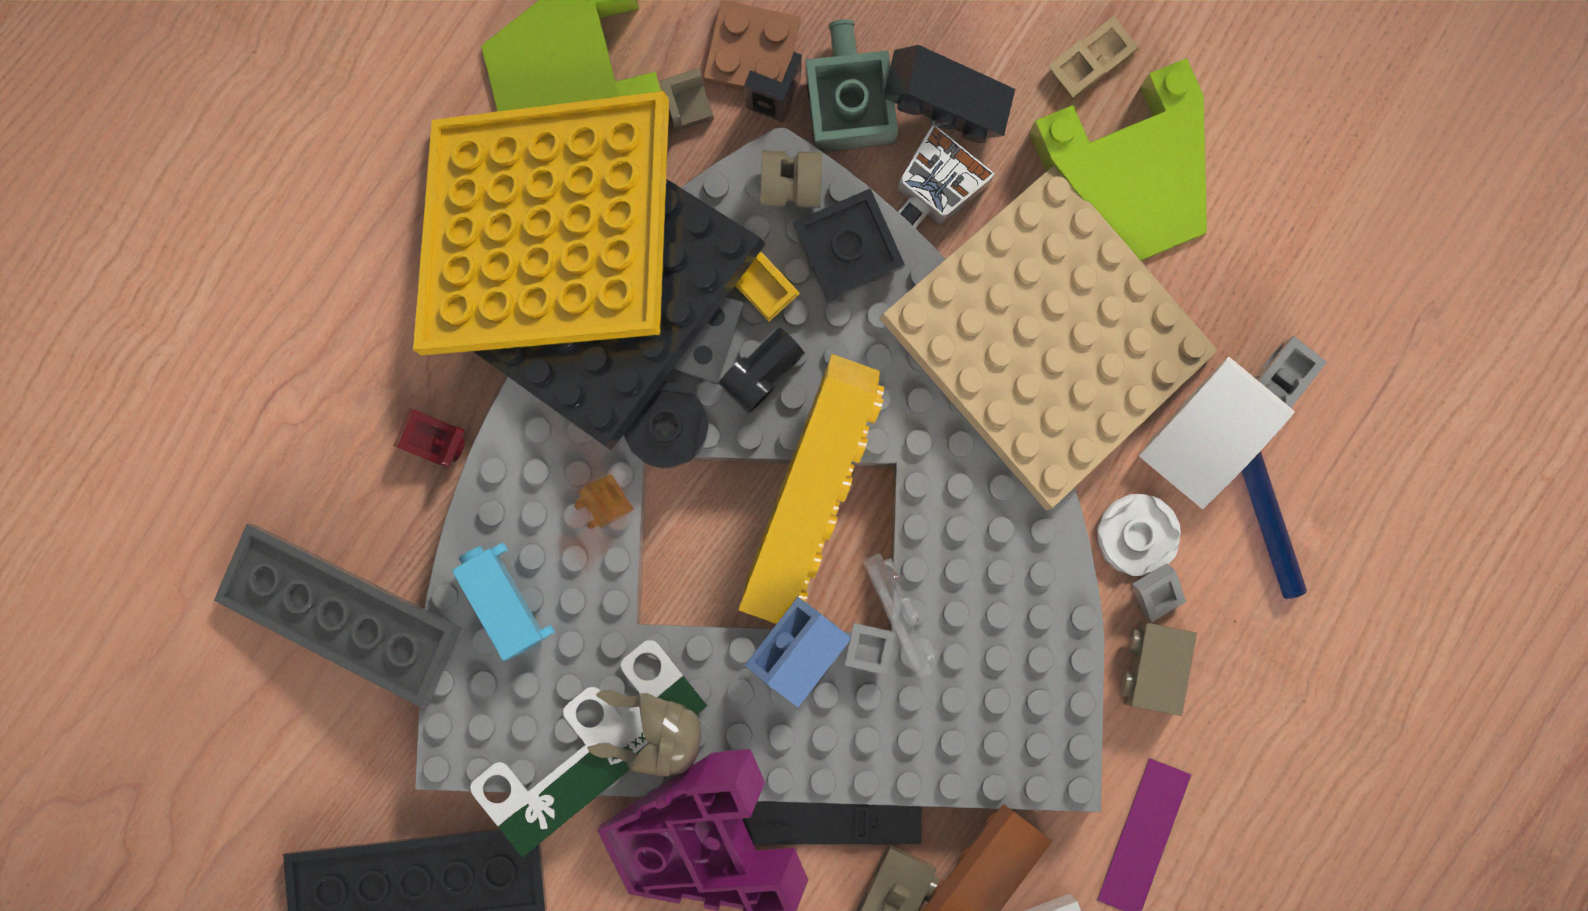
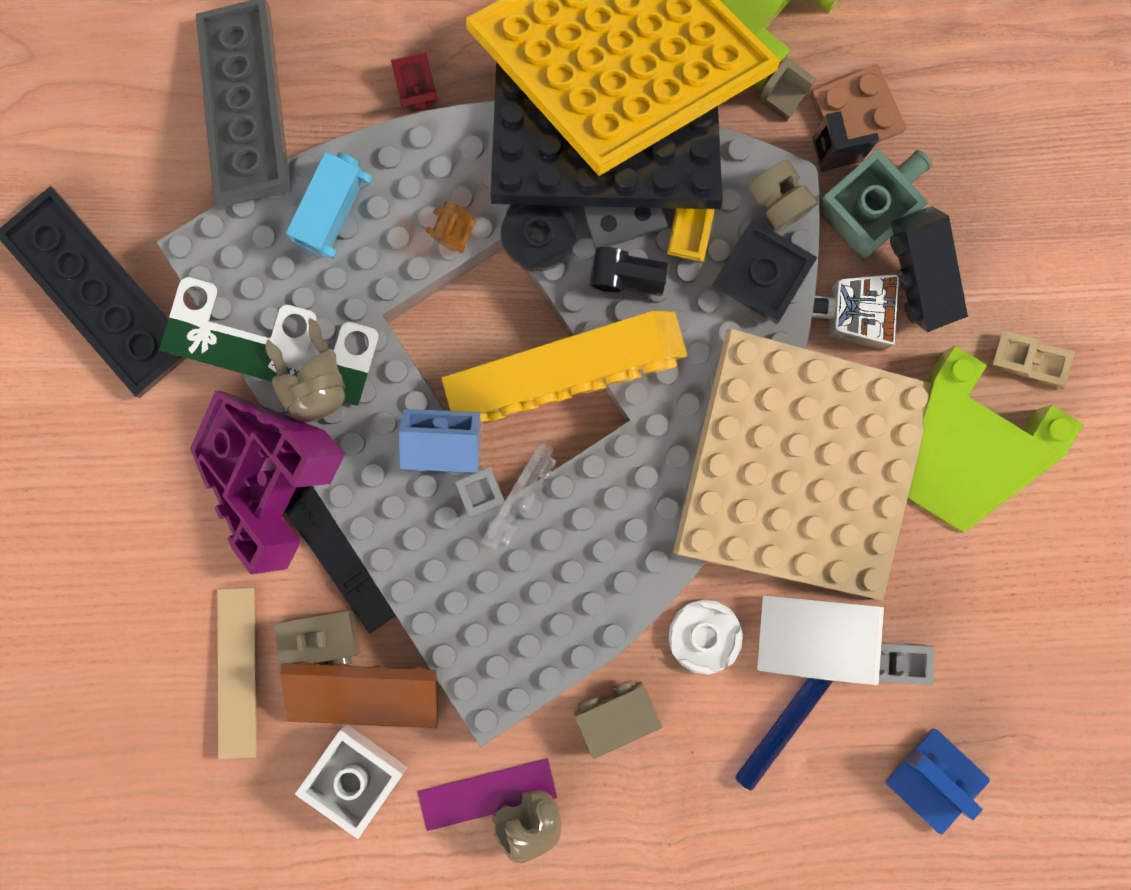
camera: 55 degrees right, 0 degrees up
light grey plate [1132,563,1186,623] -> none
none -> dark tan hair [492,790,561,863]
none -> blue bracket [885,728,990,834]

